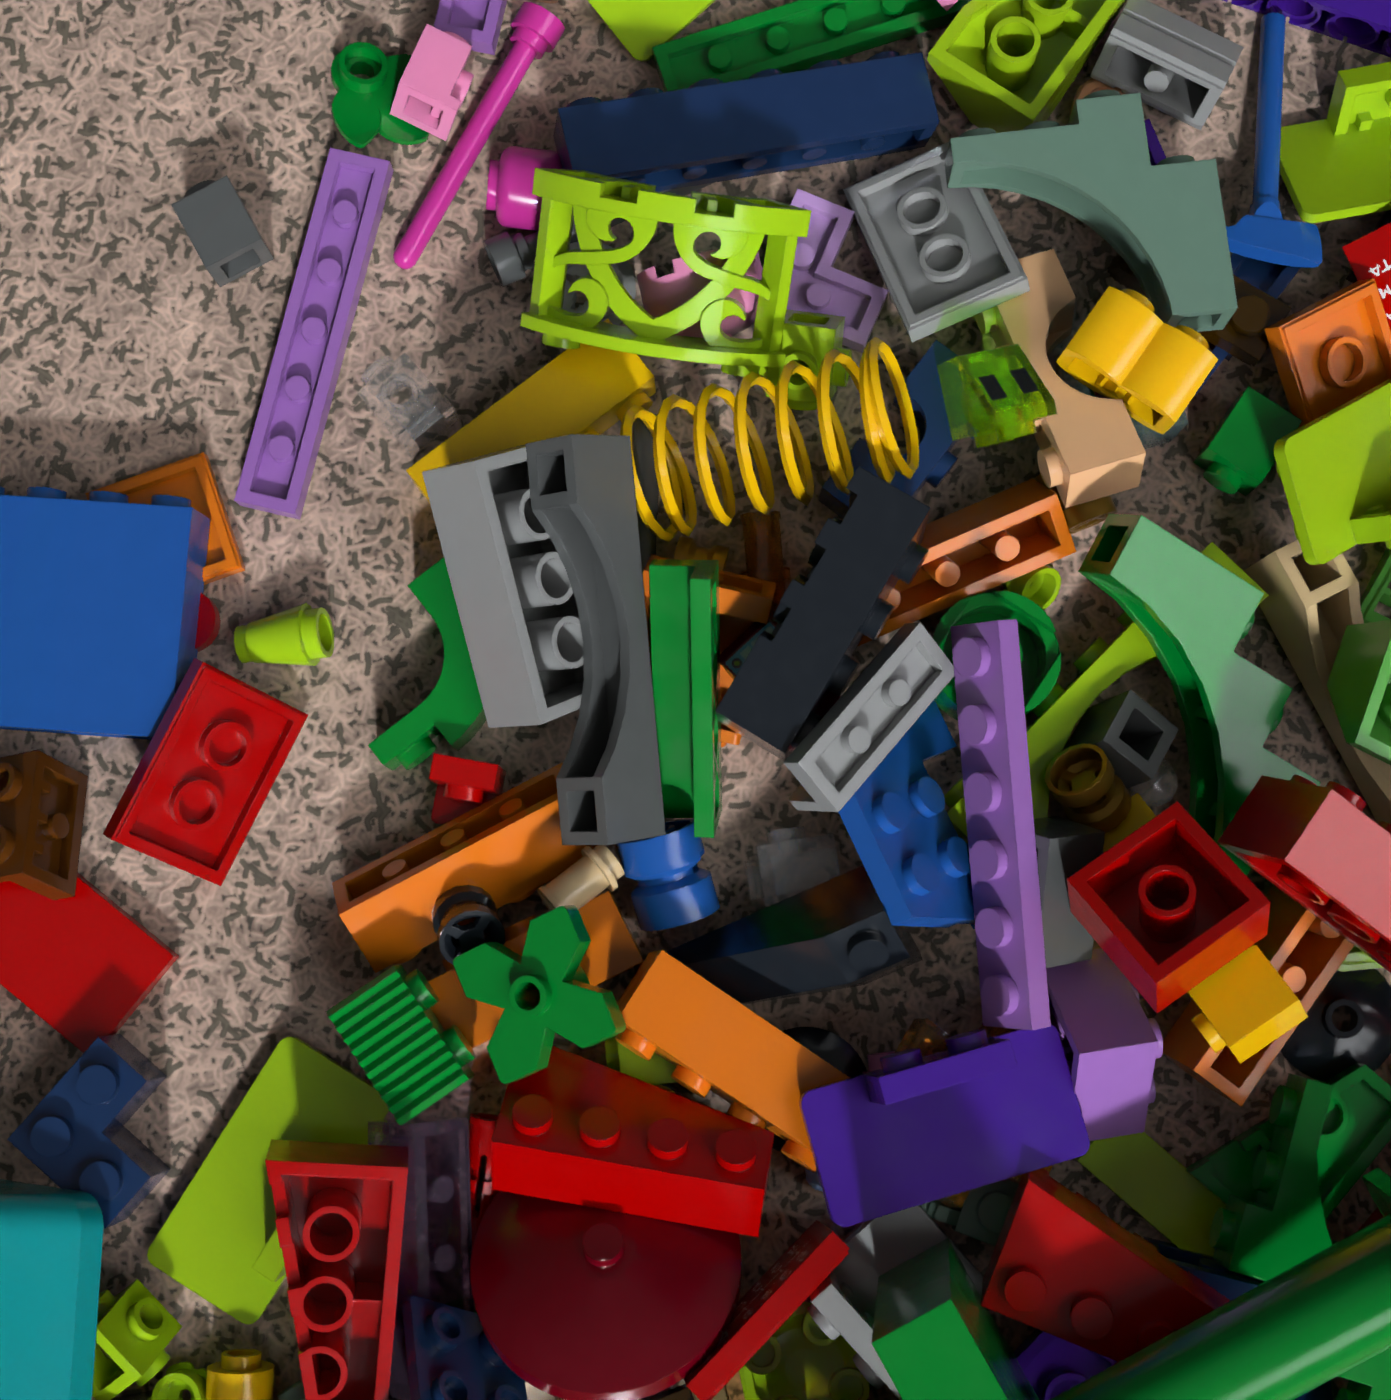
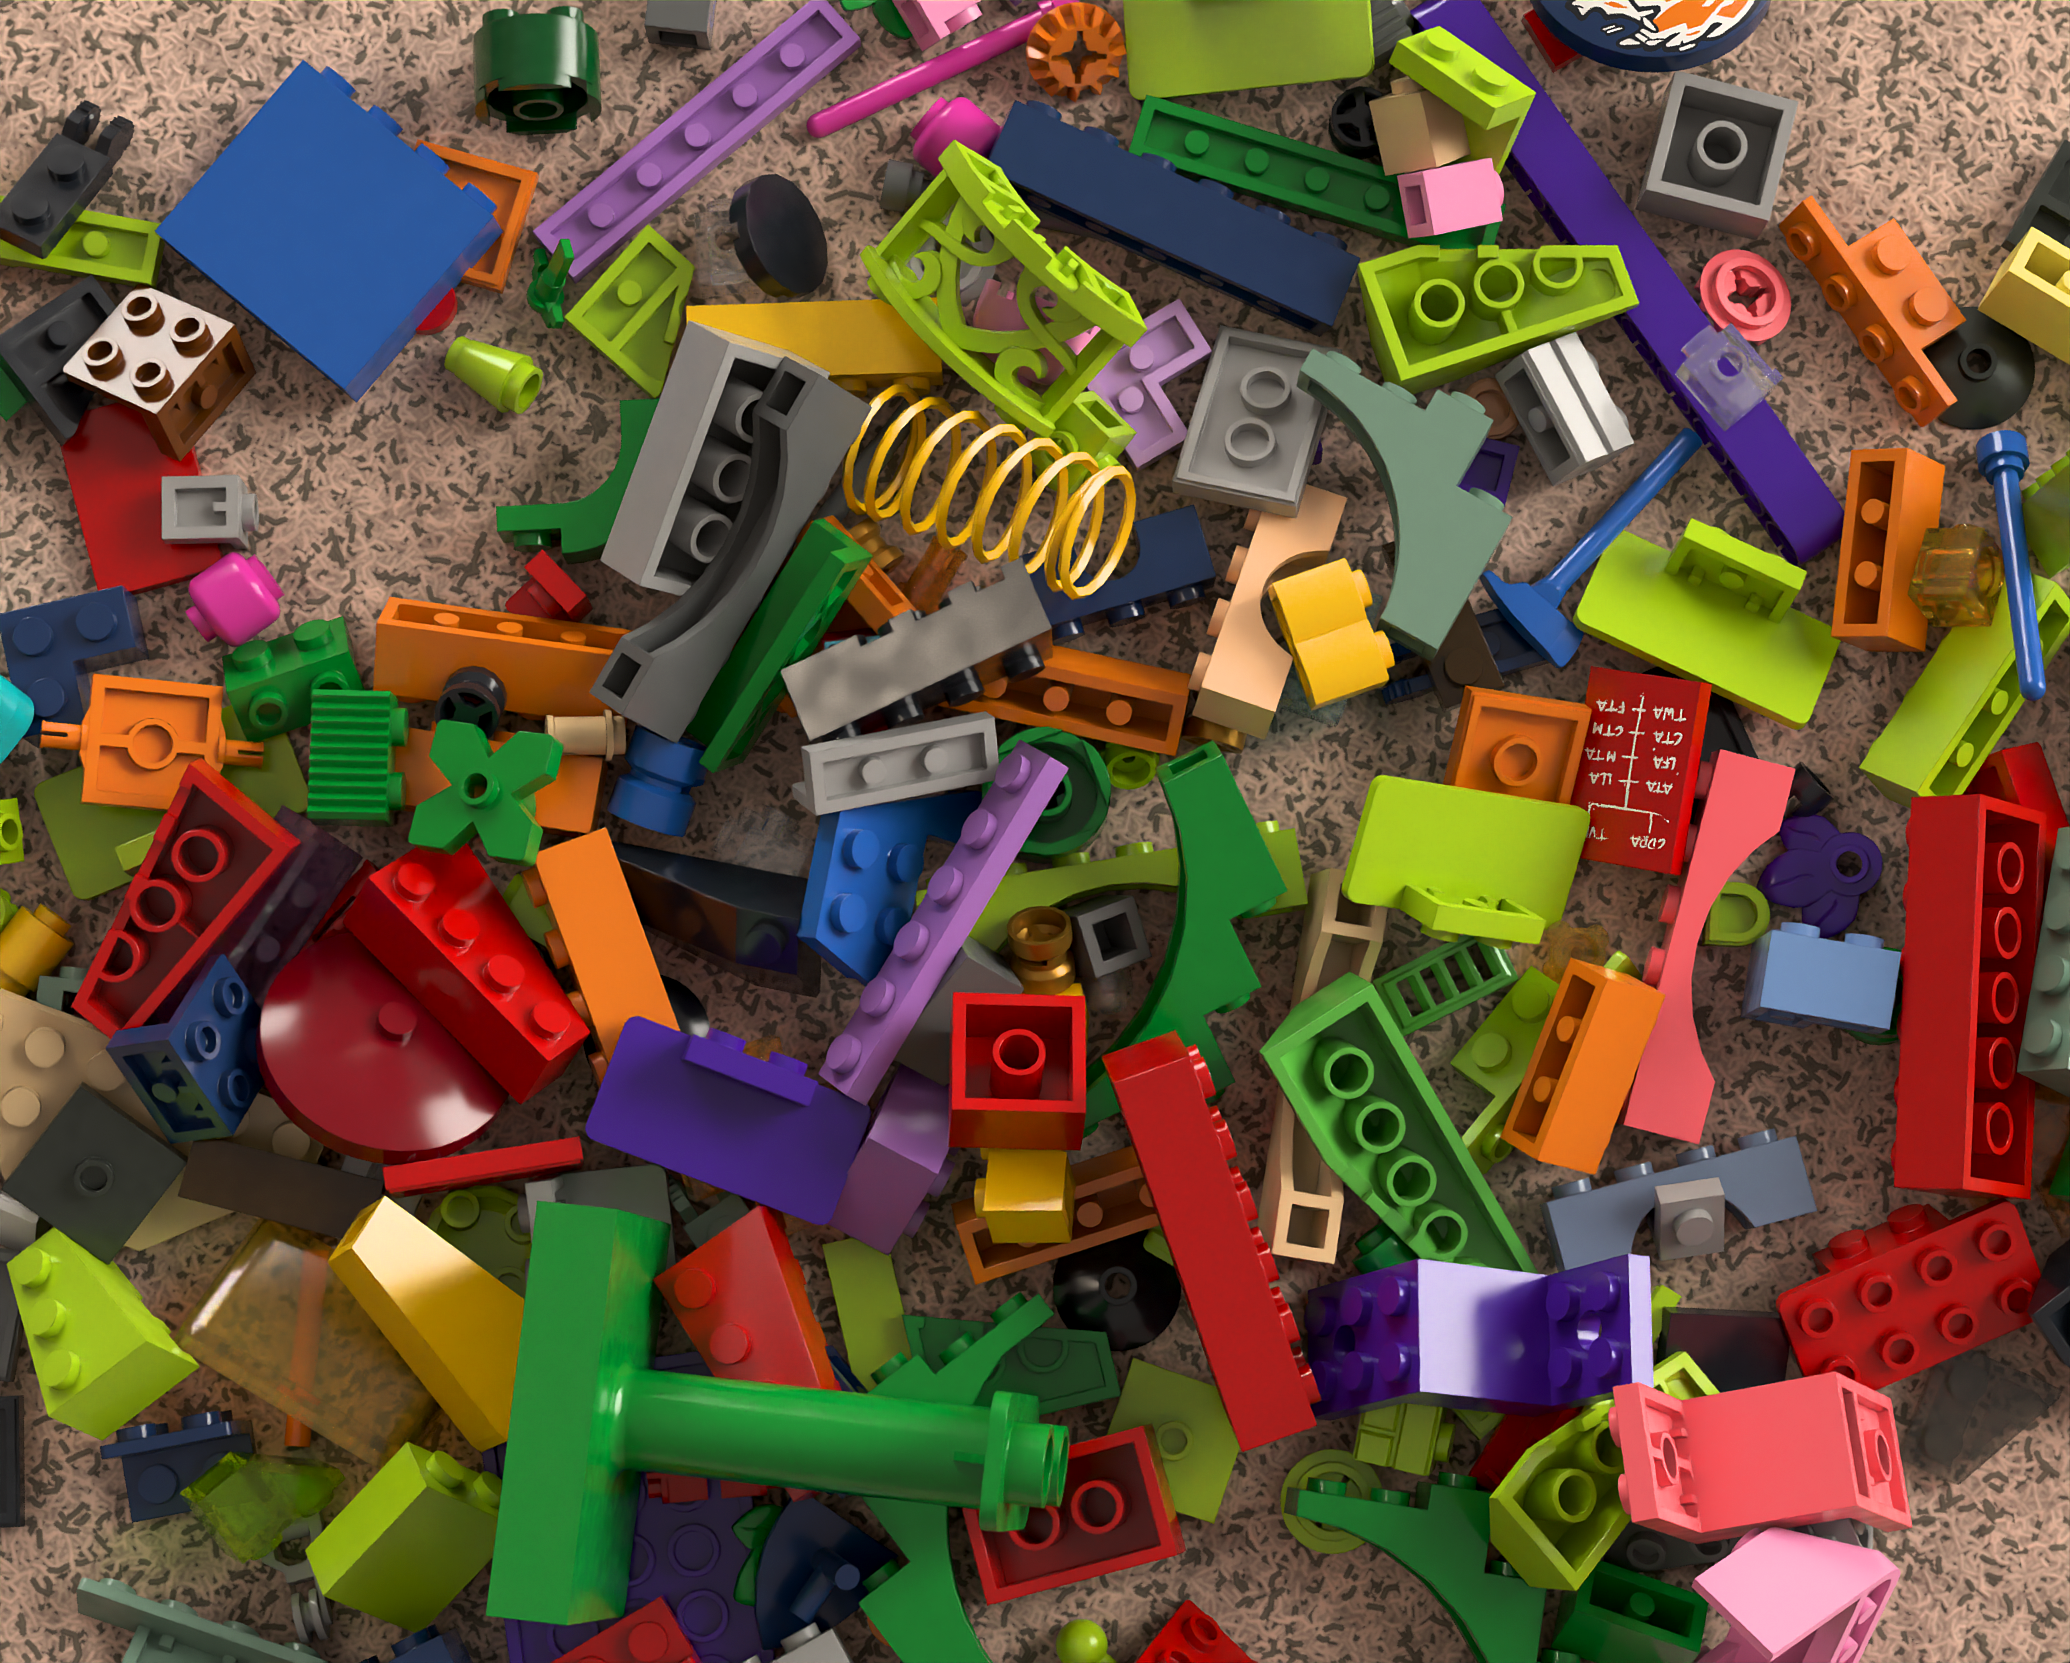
camera: 30 degrees right, 0 degrees up
red tile [103,658,308,886] -> none
clear neon green slope [937,344,1057,448] -> none
green brick [1193,386,1302,496] -> none
none -> orange plate [39,673,264,812]
none -> light grey bracket [162,475,259,549]
none -> dark pink head [185,552,285,647]
none -> green bracket [222,616,366,742]
none -> dark green brick [472,6,602,135]
none -> green piece [526,239,575,329]
none -> lime wing [564,224,695,399]
none -> black tile [729,174,828,300]
none -> orange gear [1026,2,1127,103]

